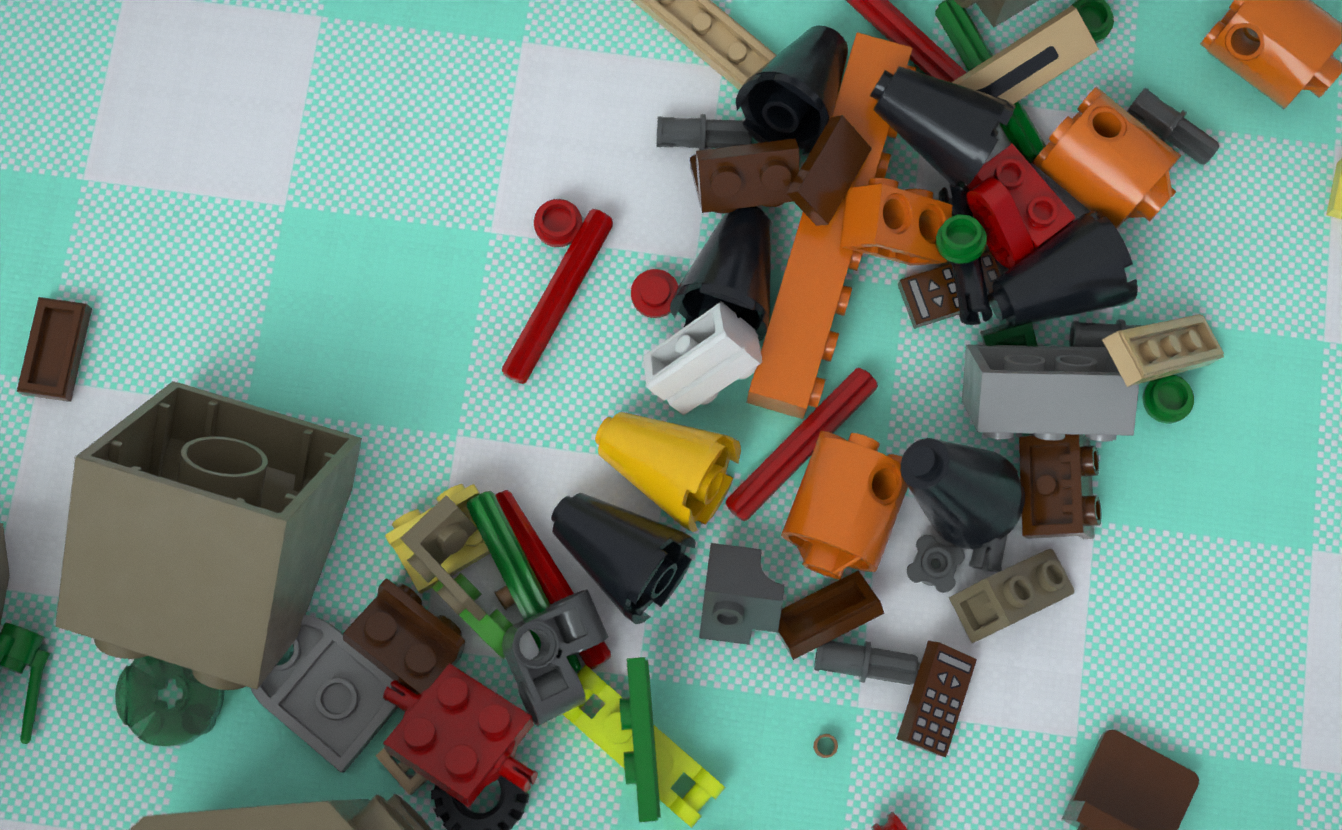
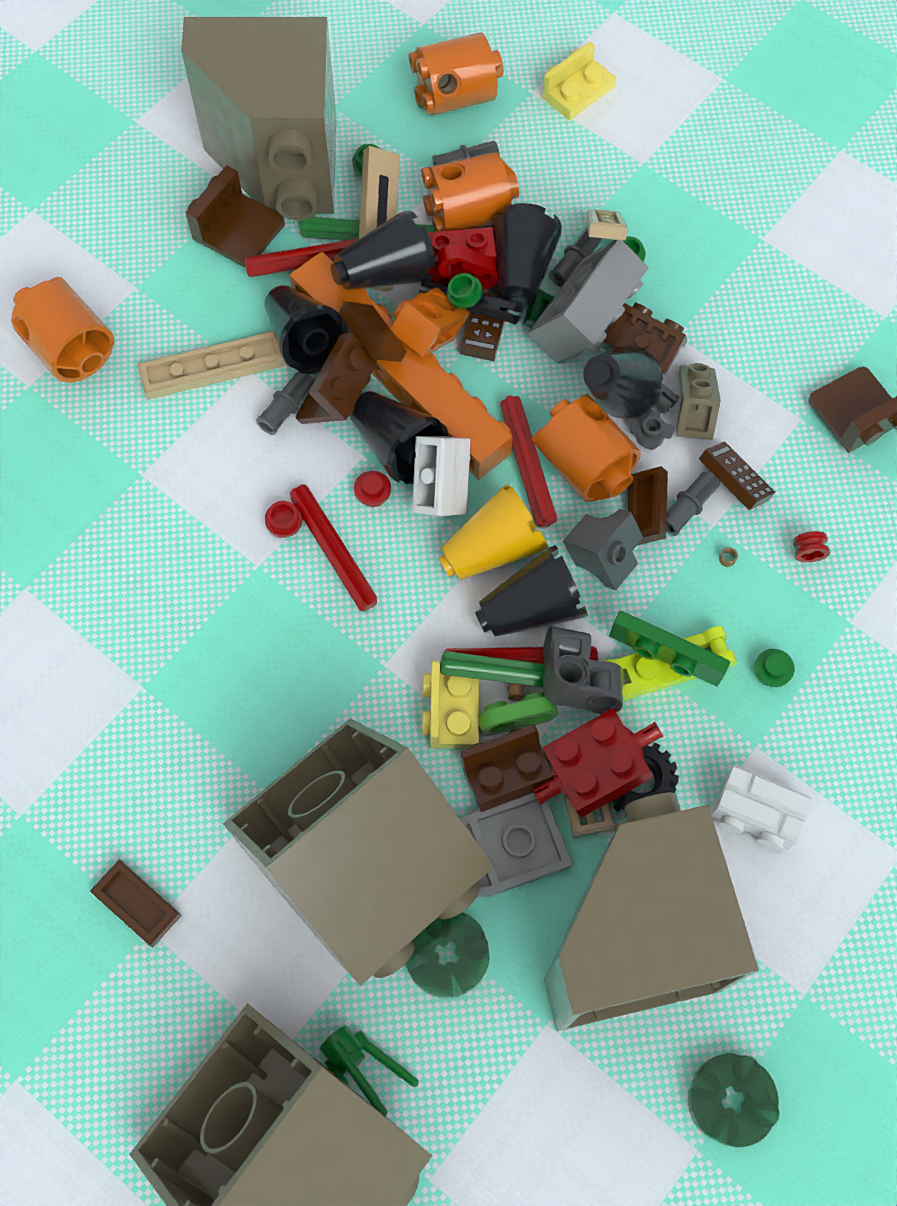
camera: 60 degrees left, 10 degrees down
dark tan bracket [400,495,486,621] -> none

